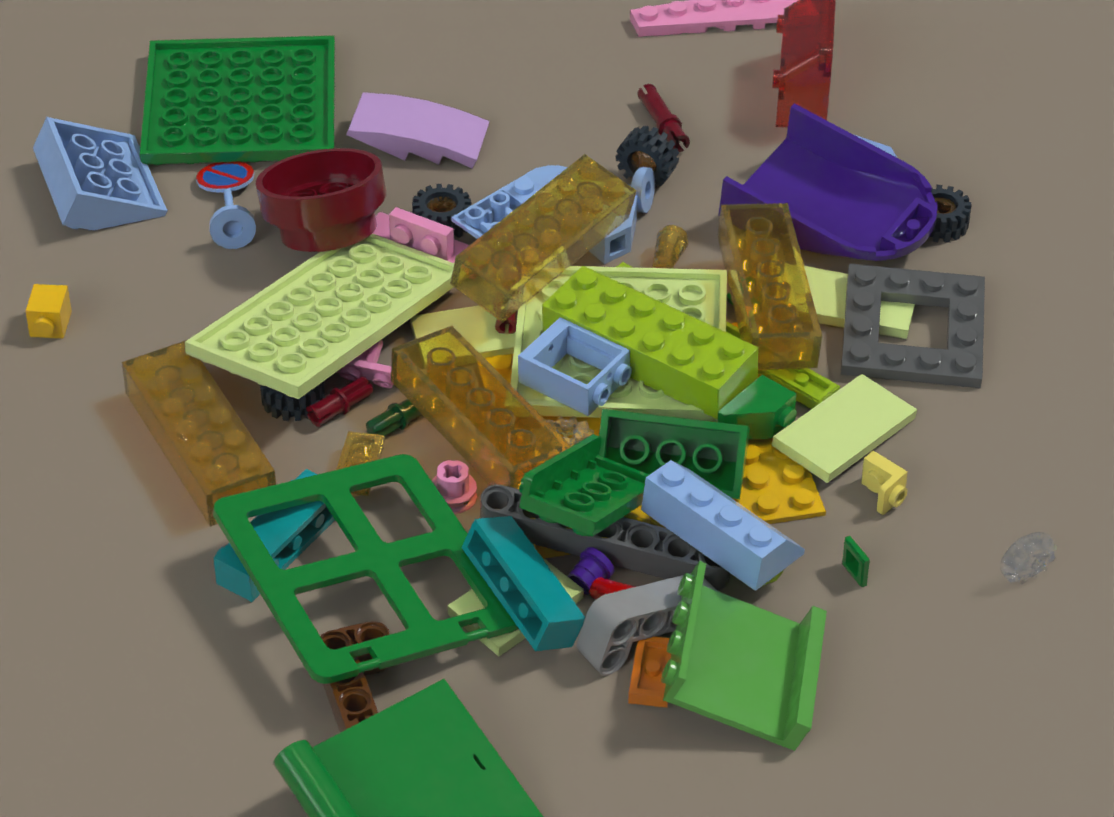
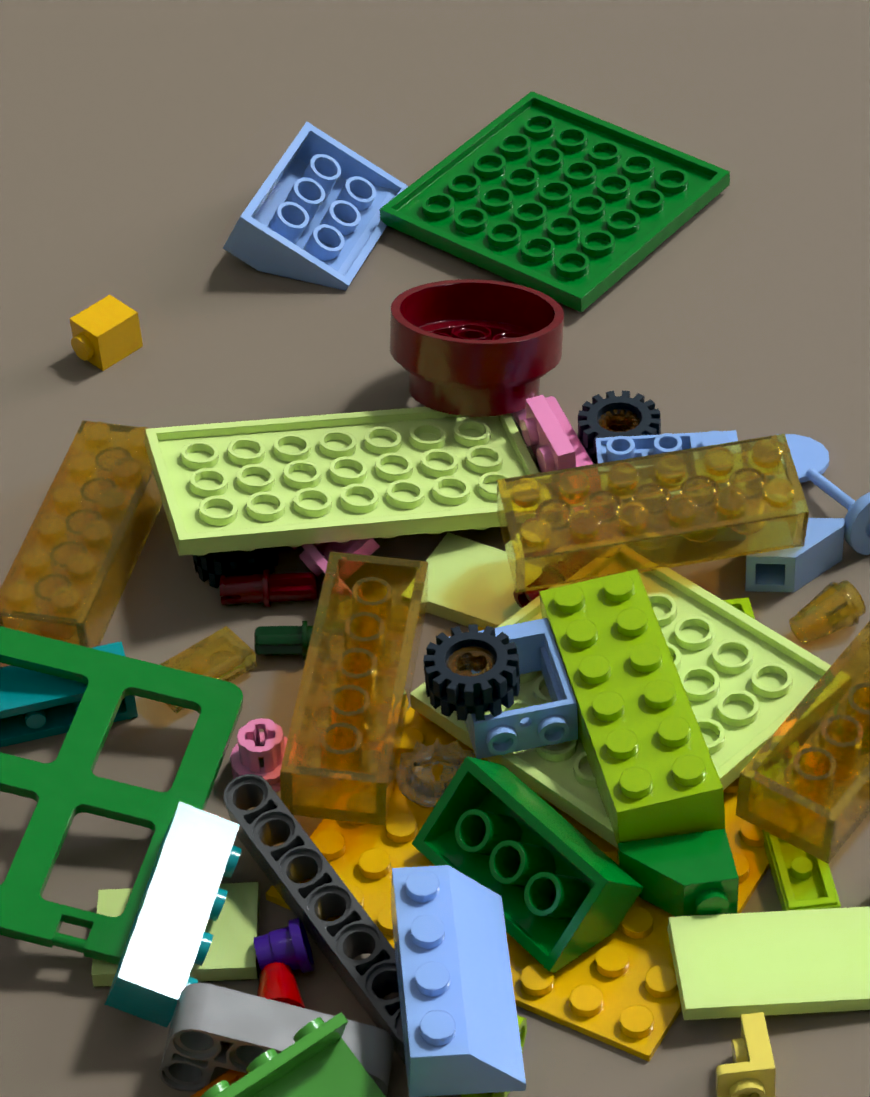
camera: 45 degrees right, 0 degrees up
light blue piece [196,162,256,249] -> none
lavender slope [346,92,490,169] -> none
green bracket [519,434,649,536] -> none
none -> black bush [423,624,520,721]

